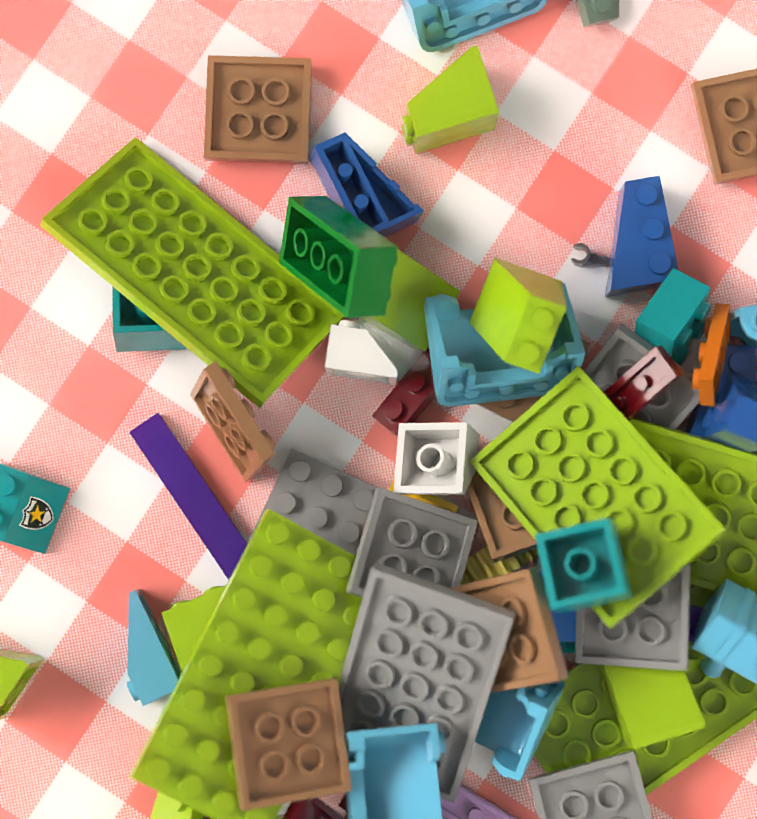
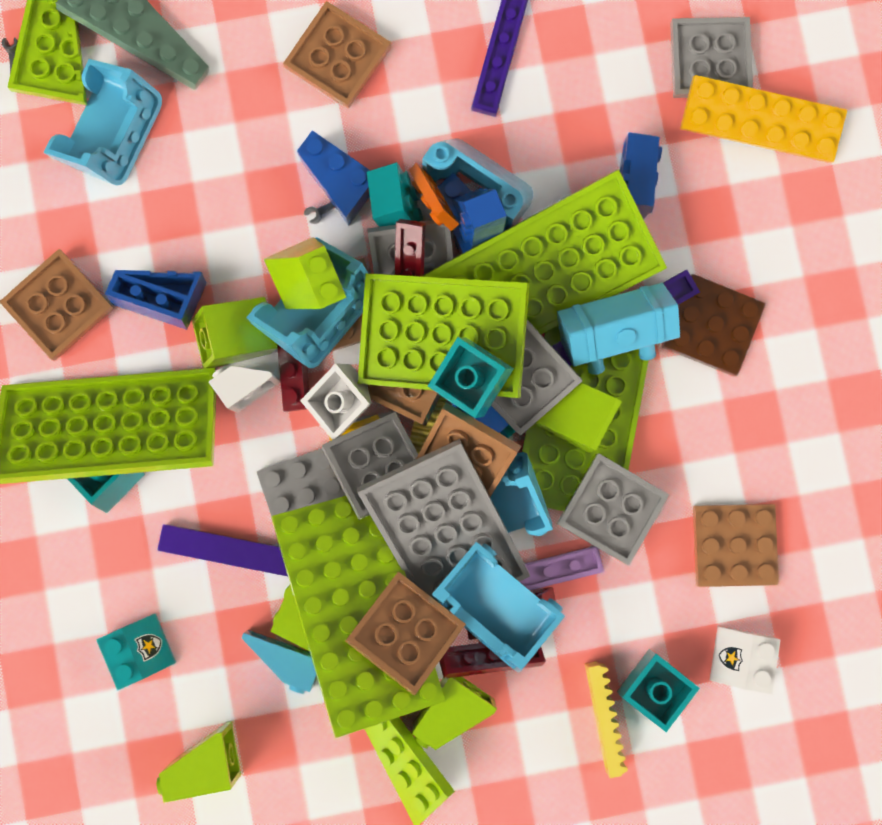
camera: 50 degrees left, 0 degrees up
medium nougat plate [190,361,275,483] -> none
green brick [279,196,398,318] -> none
lime slope [401,45,499,154] -> none

